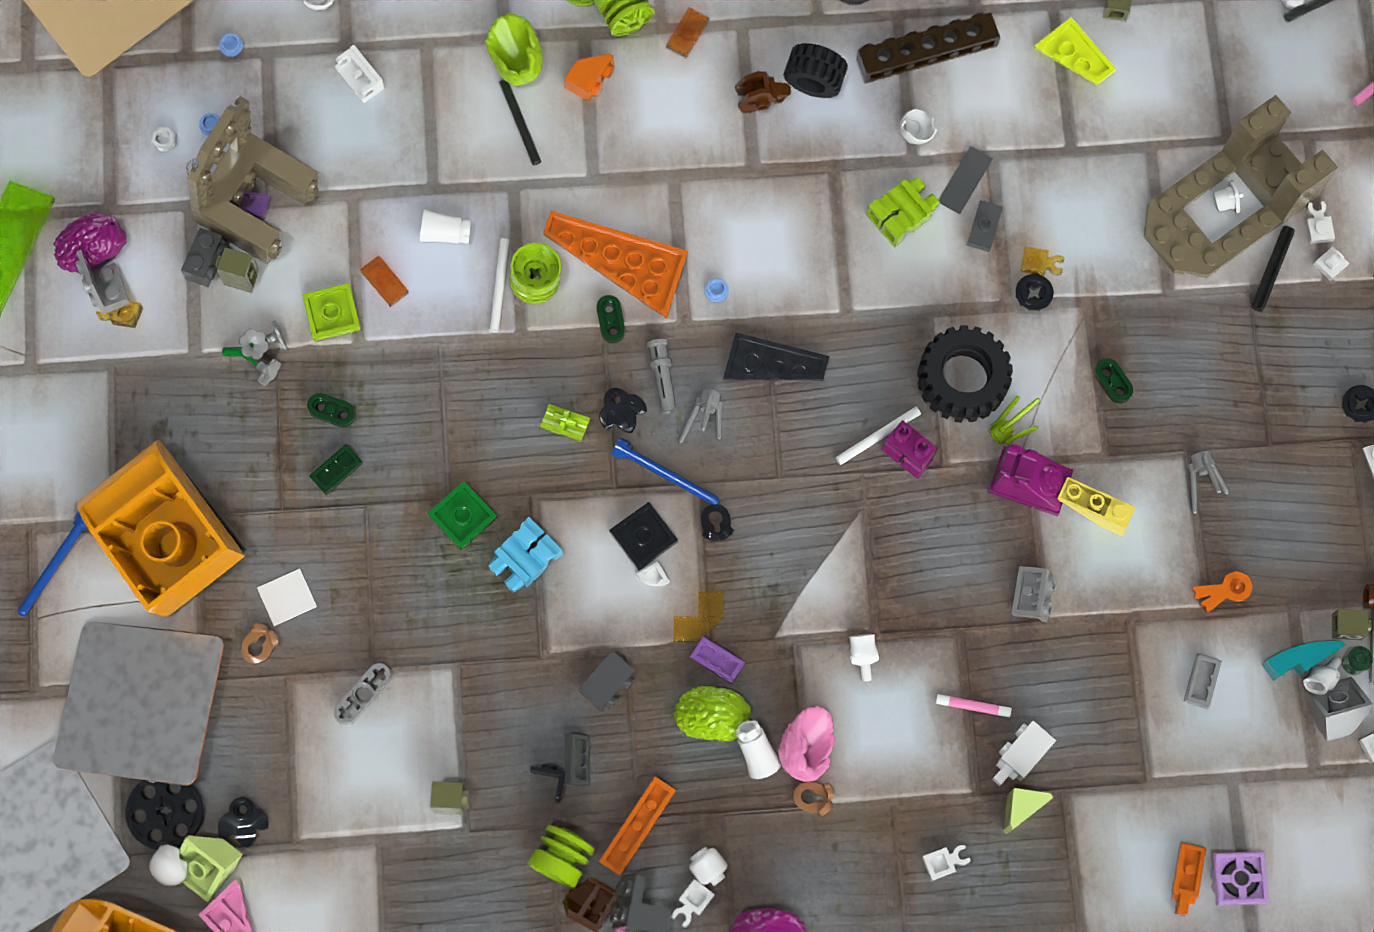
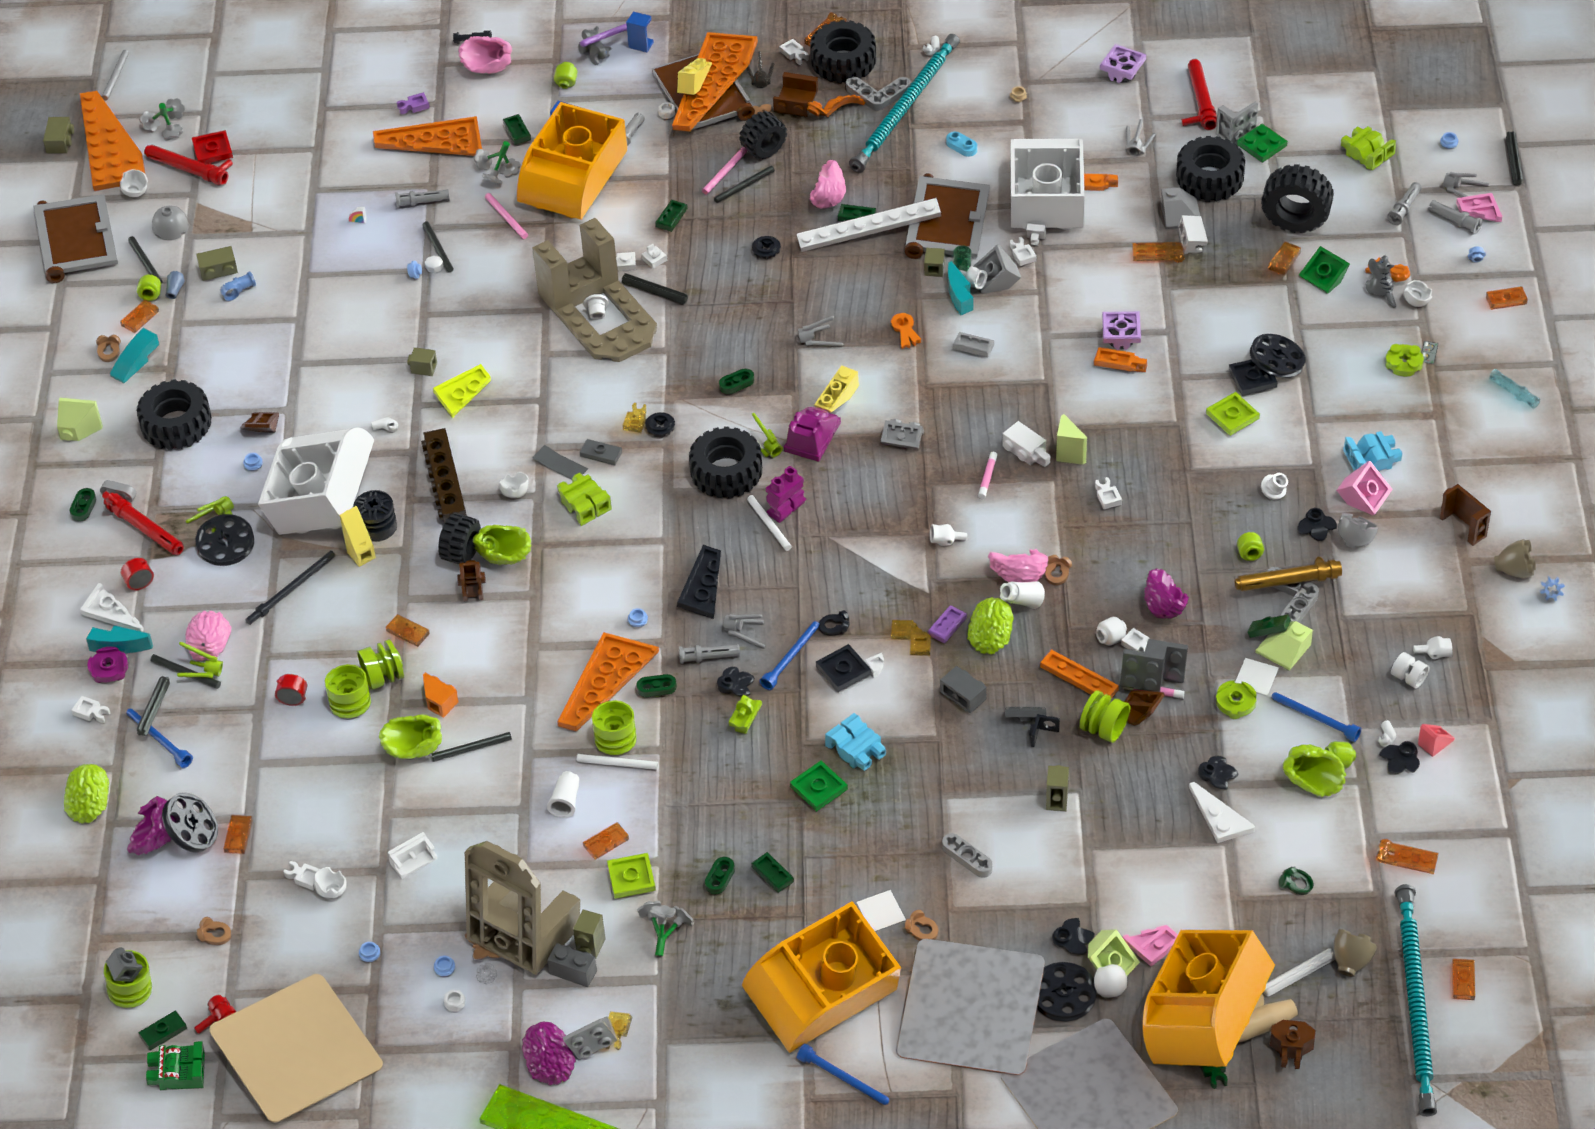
camera: 80 degrees left, 25 degrees down
none -> lime hair [473,525,531,565]

